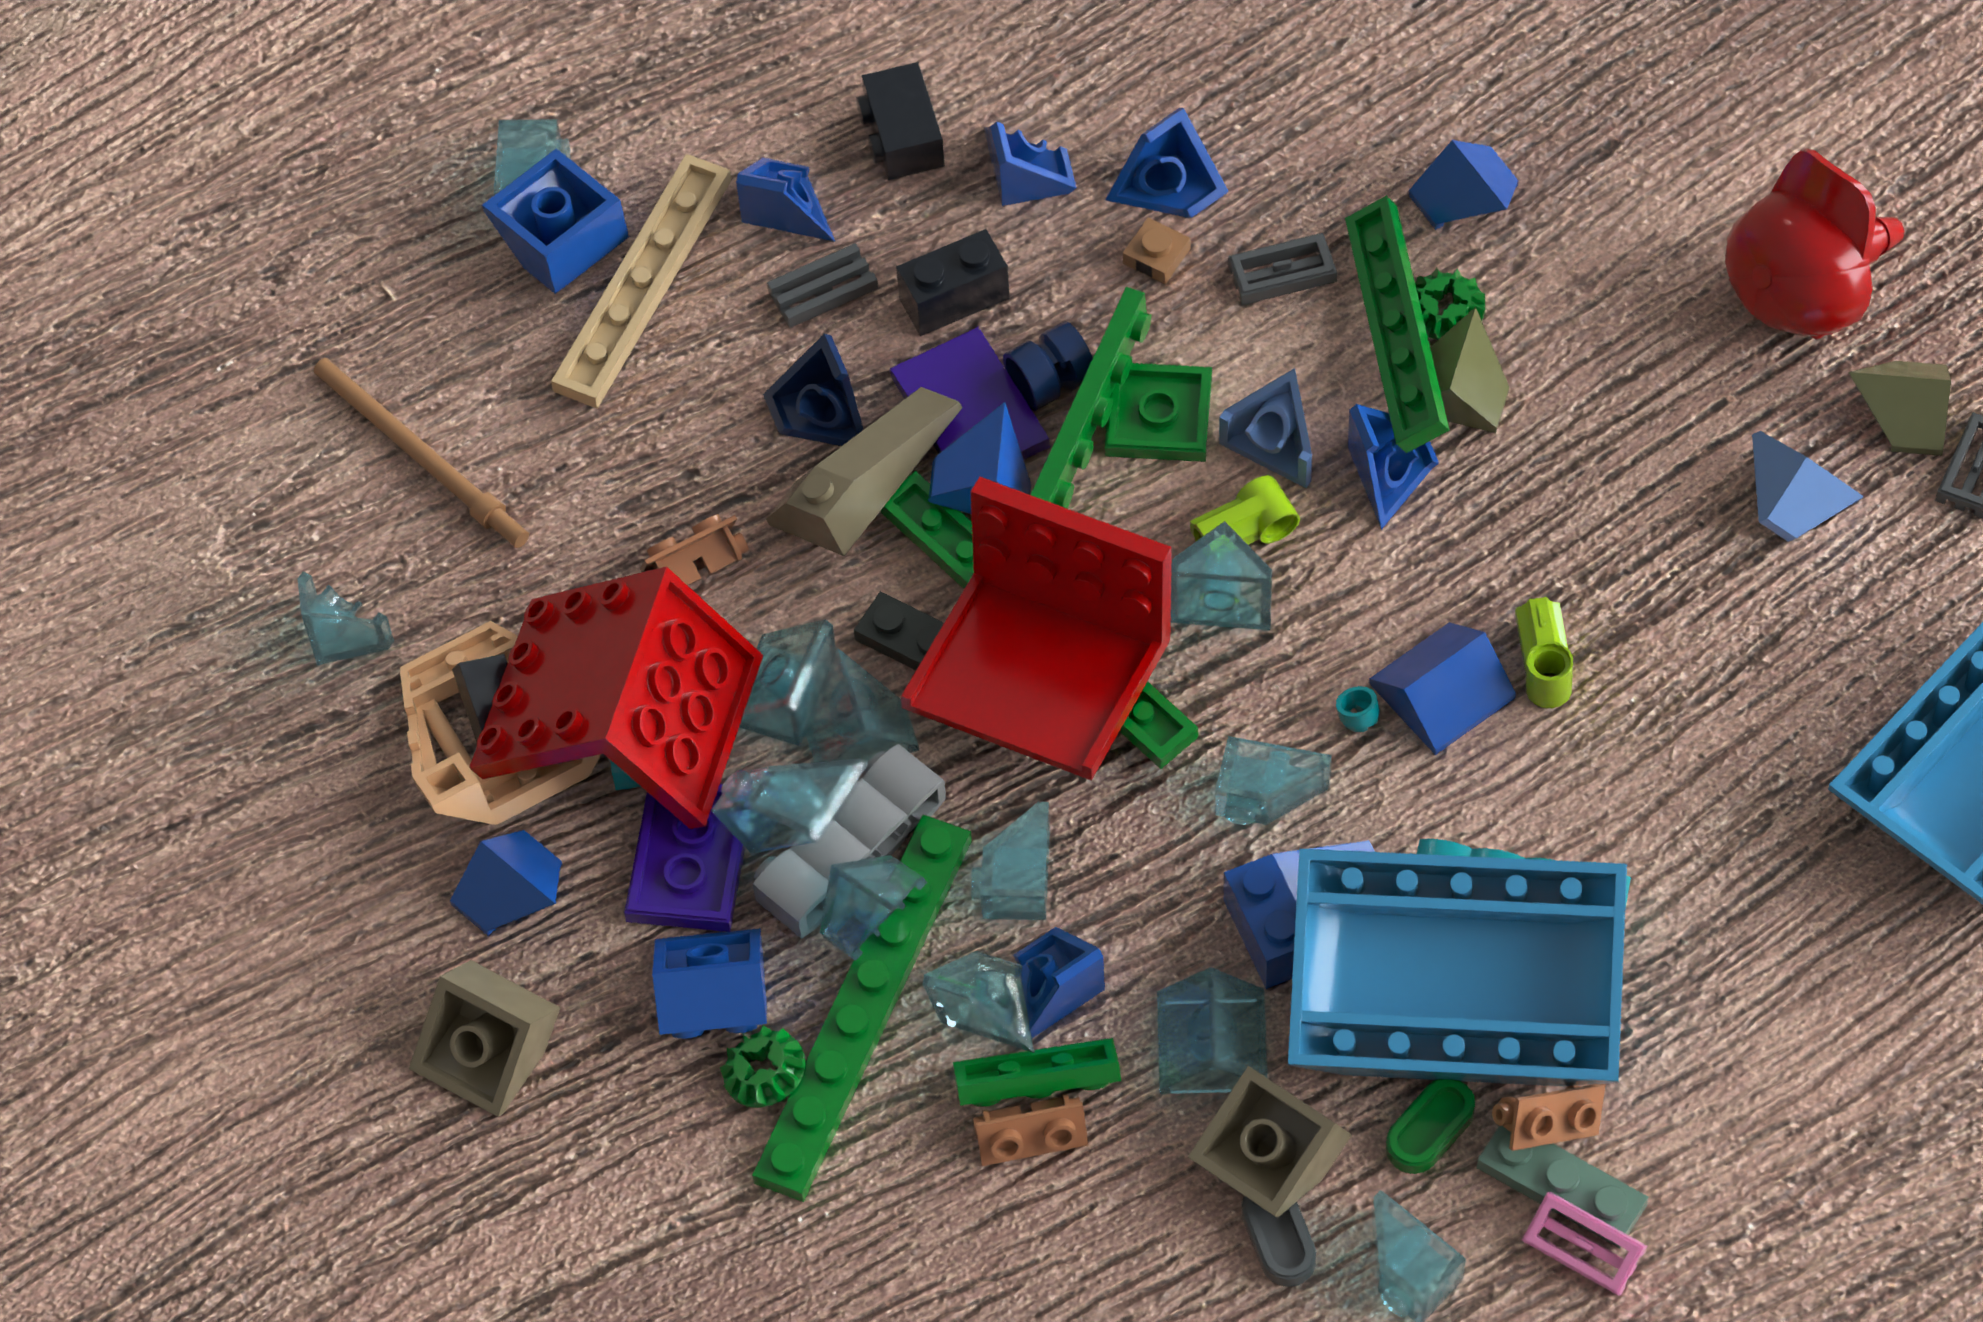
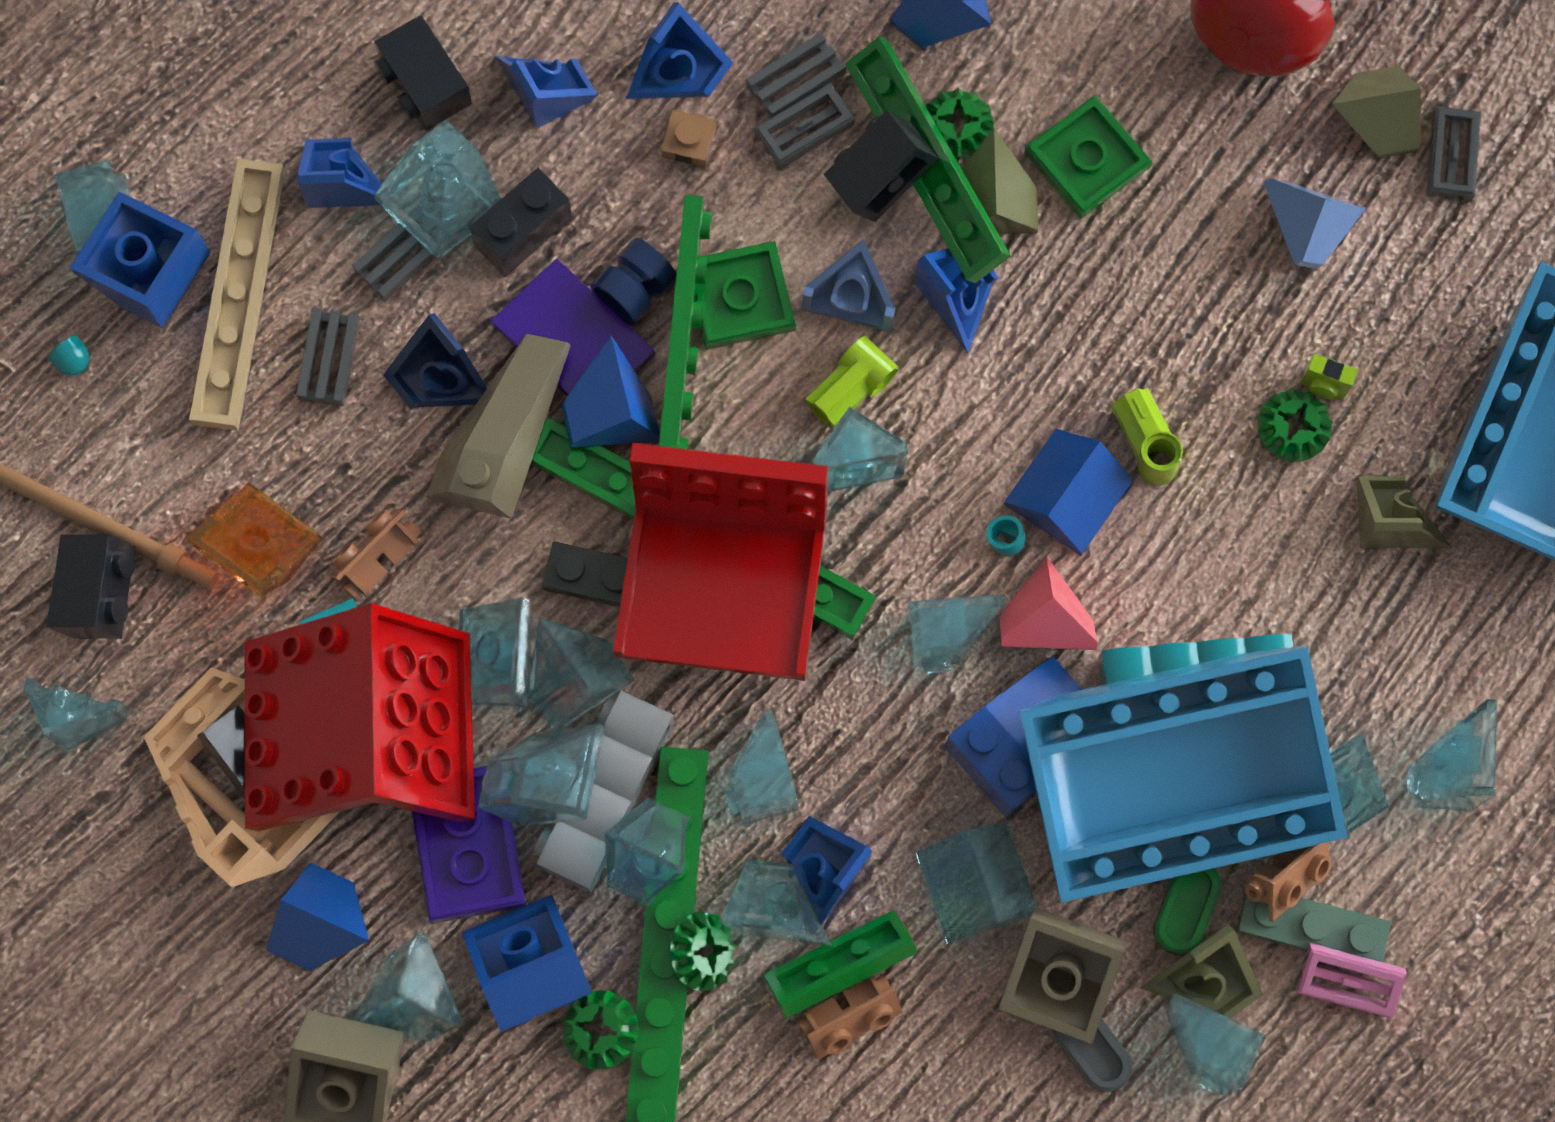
camera: 25 degrees left, 15 degrees up
none -> black brick [46,534,135,639]
none -> teal hinge [47,335,89,375]
none -> clear orange slope [187,482,322,597]
none -> dark grey tile [296,308,360,406]
none -> clear light blue slope [352,932,463,1041]
none -> clear light blue slope [374,120,501,260]
none -> green gear [669,912,739,991]
none -> dark grey tile [746,32,846,118]
none -> black brick [823,110,939,222]
none -> coral slope [998,556,1097,650]
none -> green tile [1024,95,1153,219]
none -> olive slope [1140,925,1263,1023]
none -> green gear [1257,387,1333,462]
none -> lime plate [1300,353,1358,400]
none -> clear light blue slope [1330,734,1389,832]
none -> olive slope [1357,476,1453,548]
none -> clear light blue slope [1407,699,1497,812]

